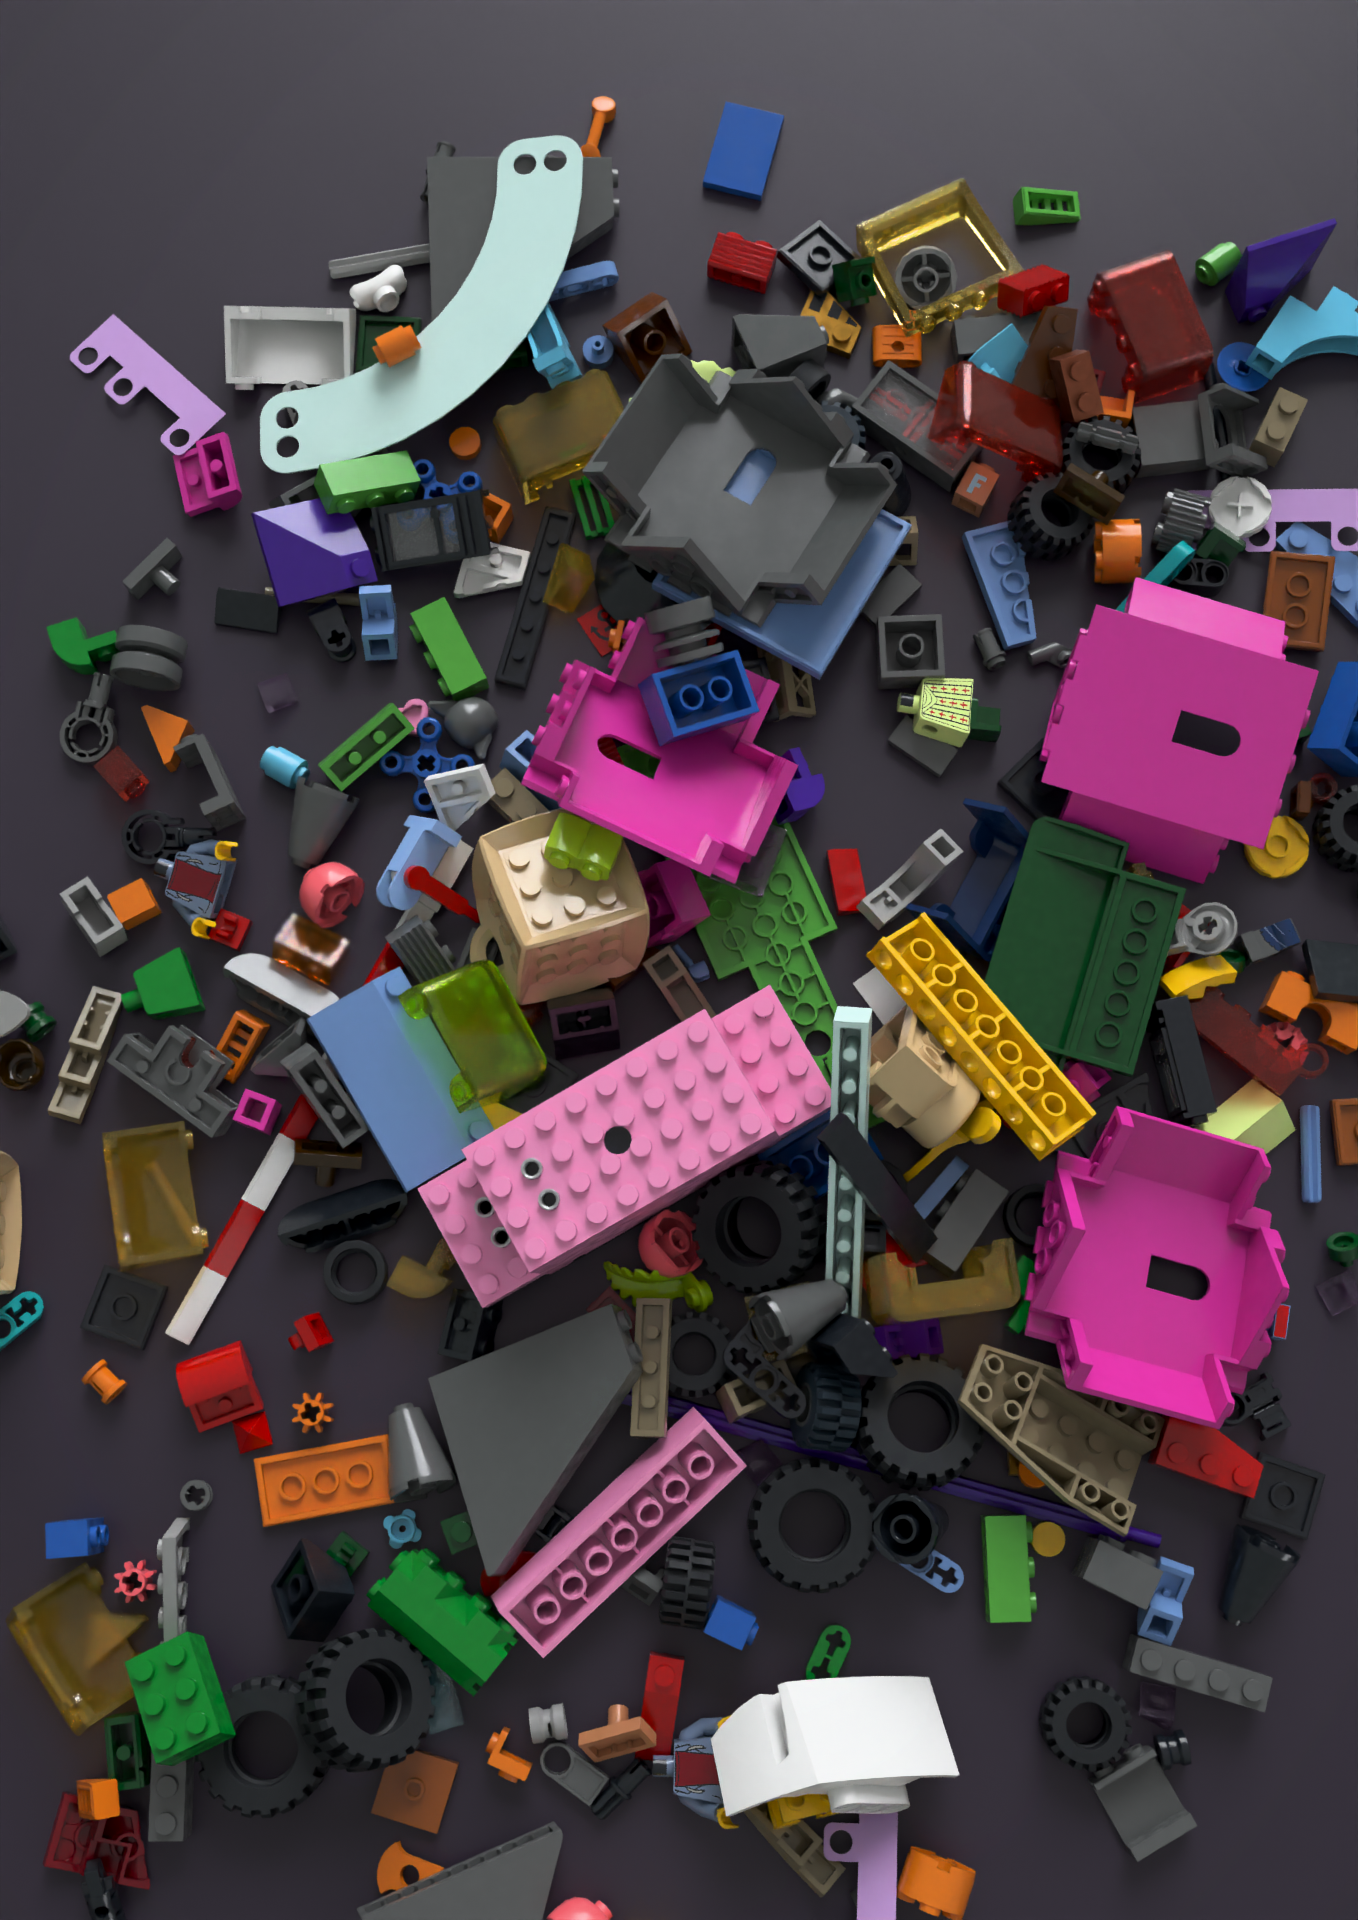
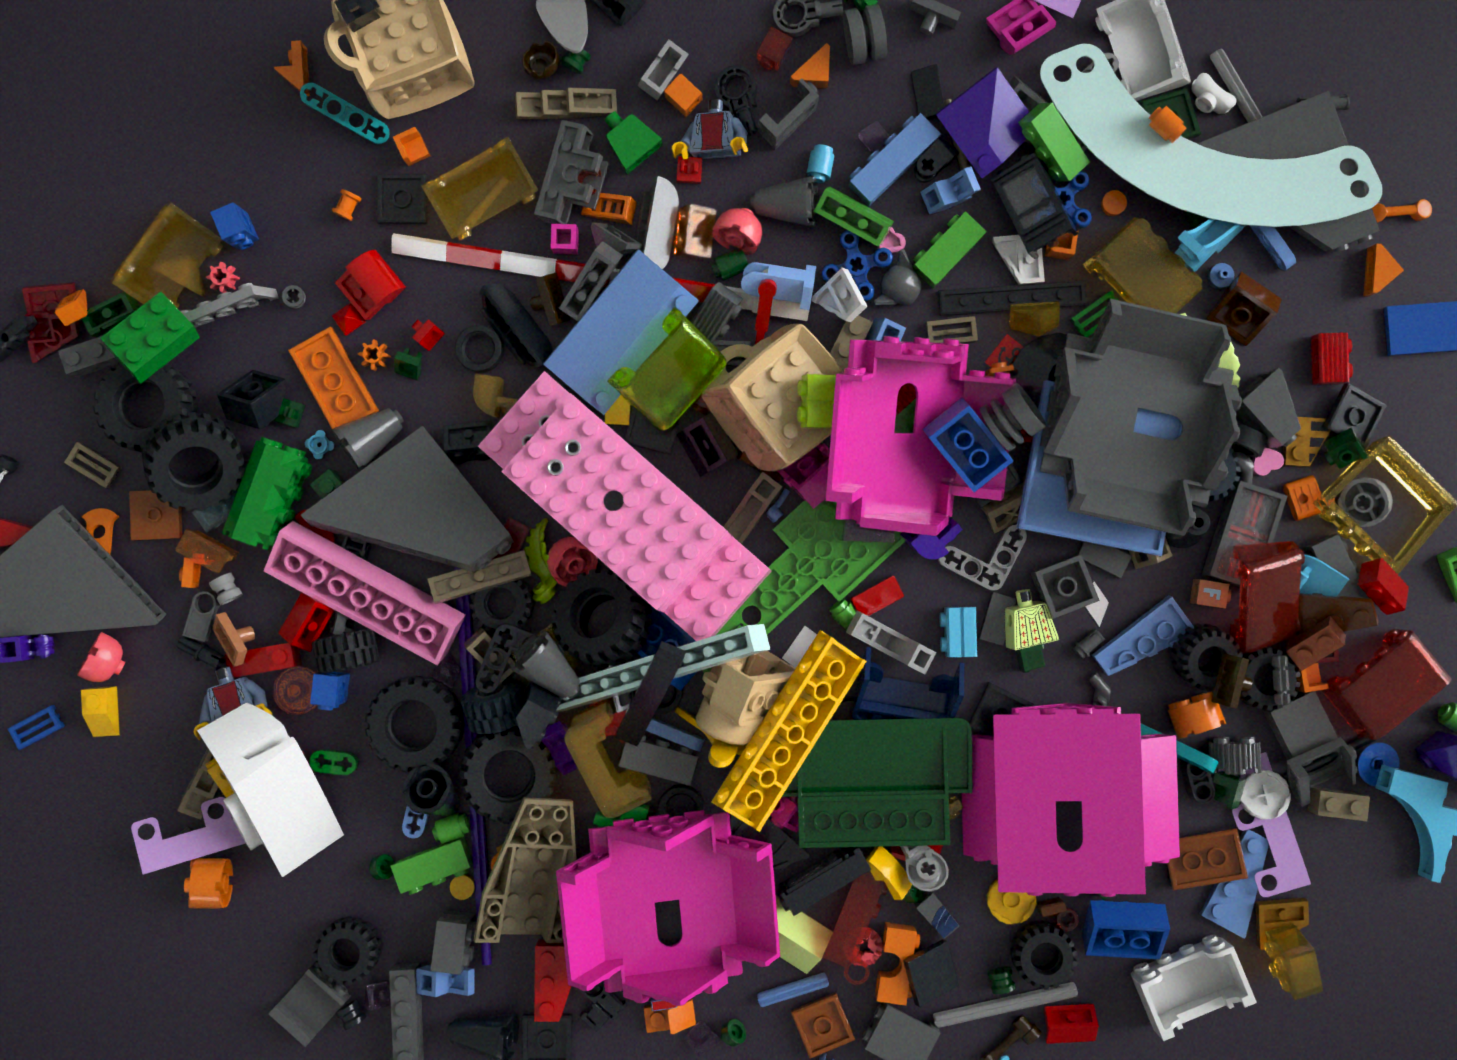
camera: 75 degrees right, 10 degrees up
none -> dark tan tile [64,442,122,488]
none -> clear orange bracket [175,529,239,573]
none -> clear pink tile [273,666,318,715]
none -> red brick [278,592,334,652]
none -> dark green tile [369,854,394,880]
none -> orange panel [393,127,430,166]
none -> dark green tile [394,348,422,380]
none -> bright green brick [432,813,471,844]
none -> orange slope [644,999,696,1034]
none -> dark green brick [711,249,748,281]
none -> bright green cone [829,598,856,630]
none -> medium blue brick [848,113,941,207]
none -> dark tan tile [926,316,978,344]
none -> light grey beam [938,525,1027,590]
none -> medium azure brick [939,607,977,657]
none -> white sticker [1085,582,1109,627]
none -> bright pink tile [1252,447,1284,476]
none -> orange slope [1363,243,1404,297]

